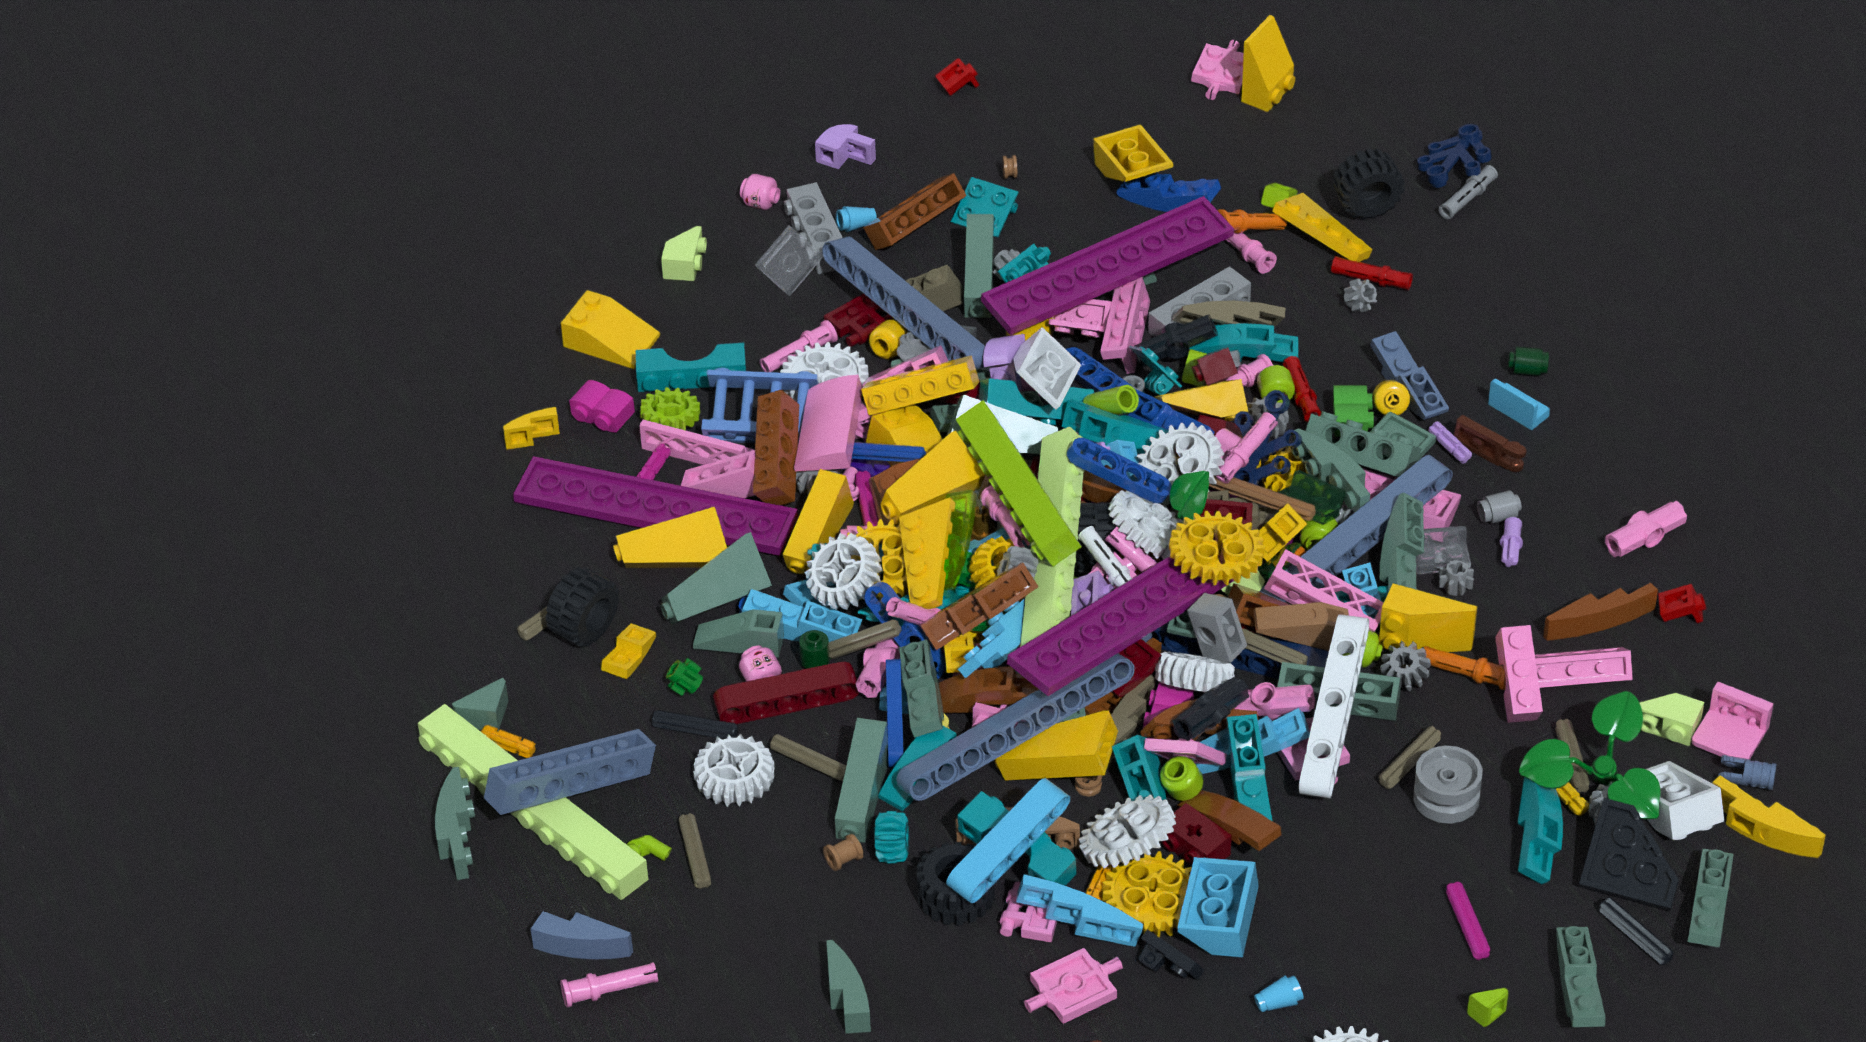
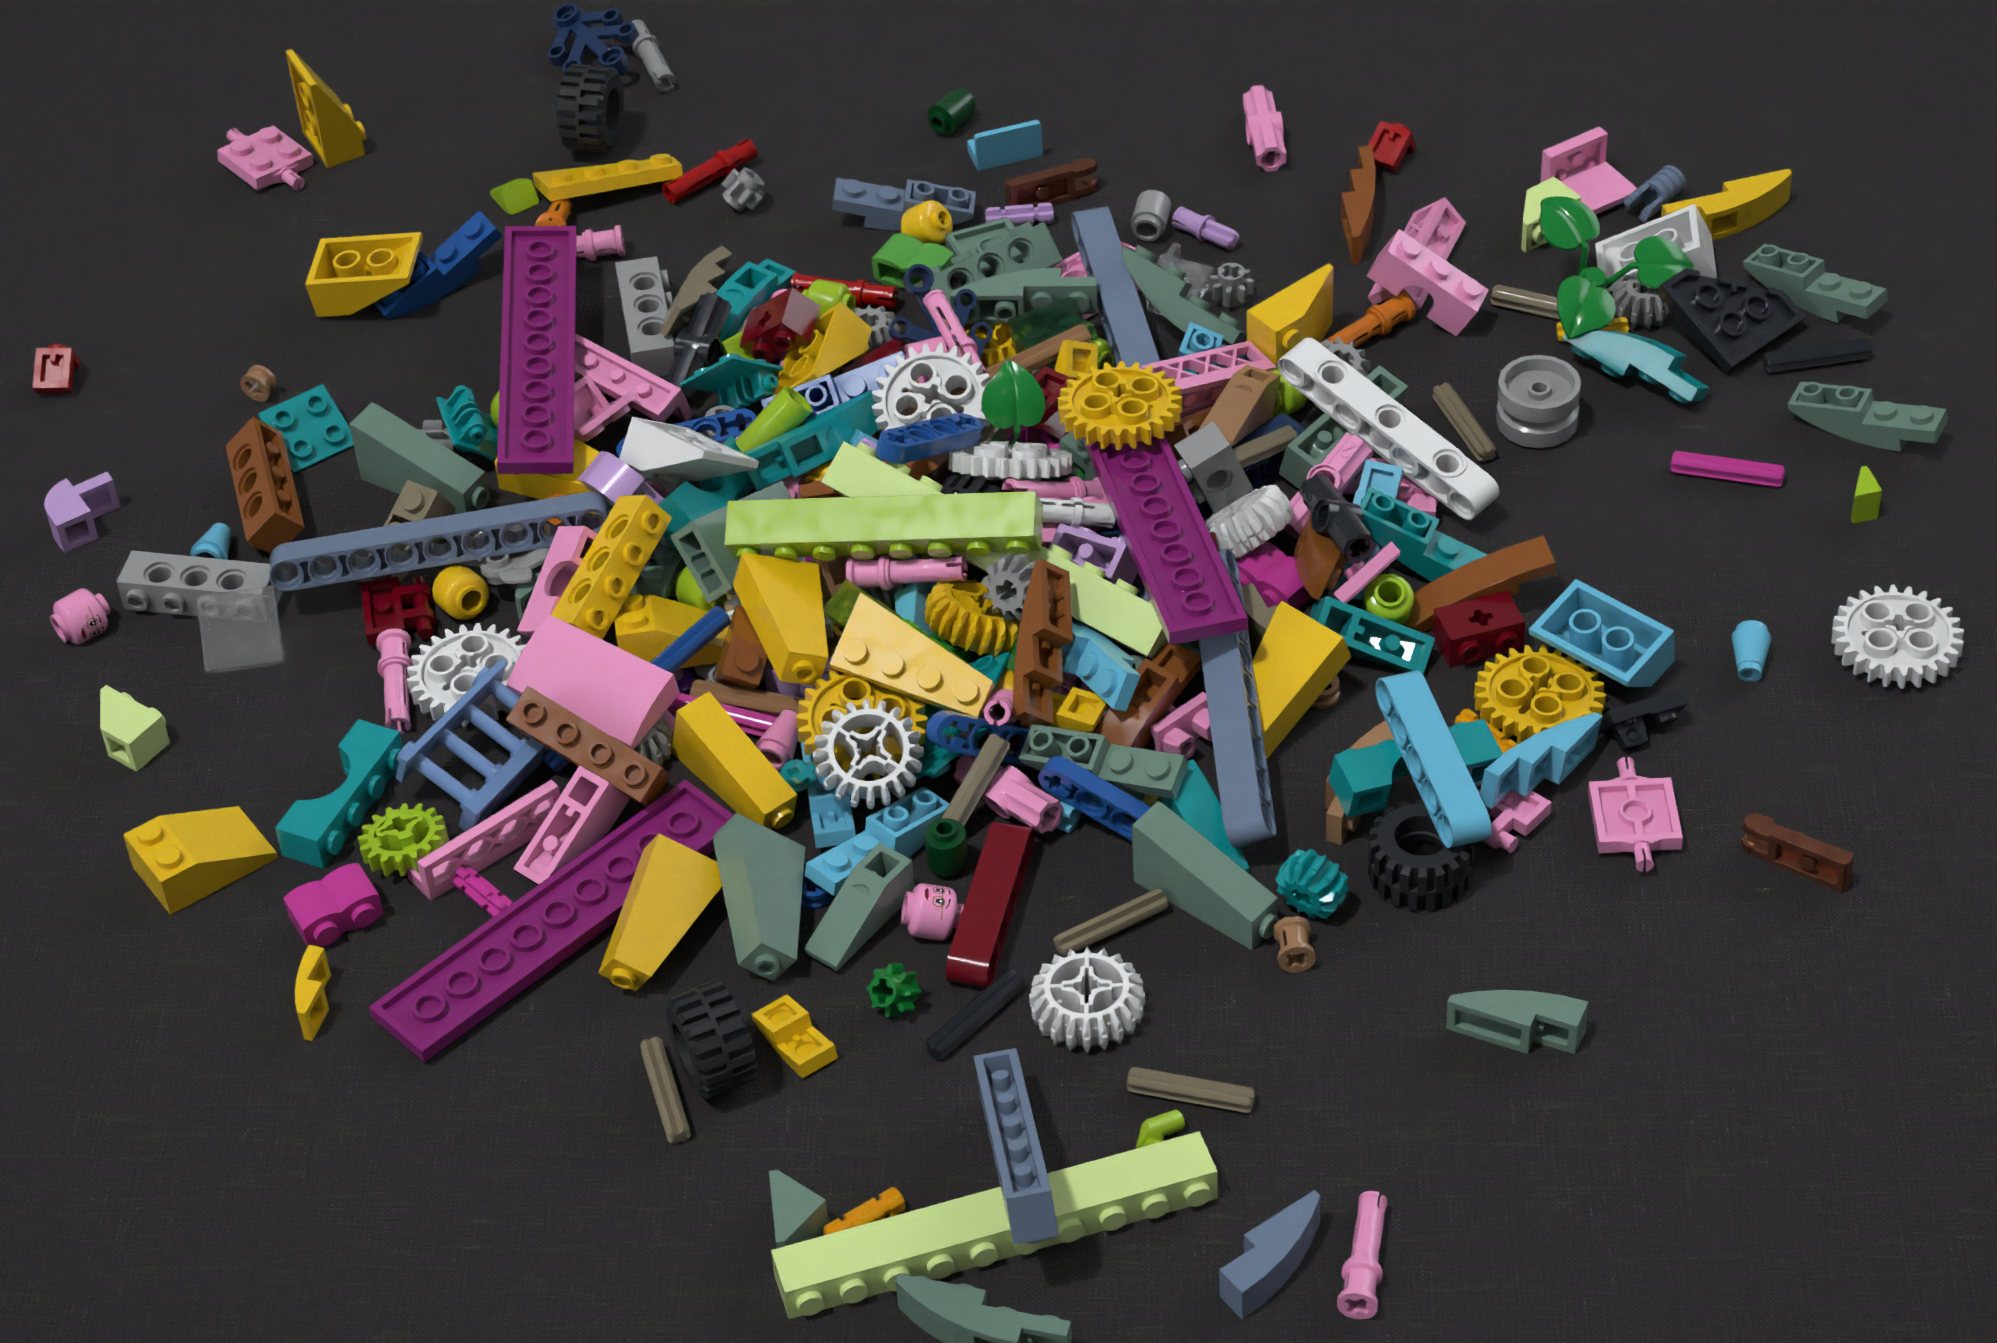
camera: 60 degrees left, 0 degrees up
white gear [1079,795,1176,868] -> none

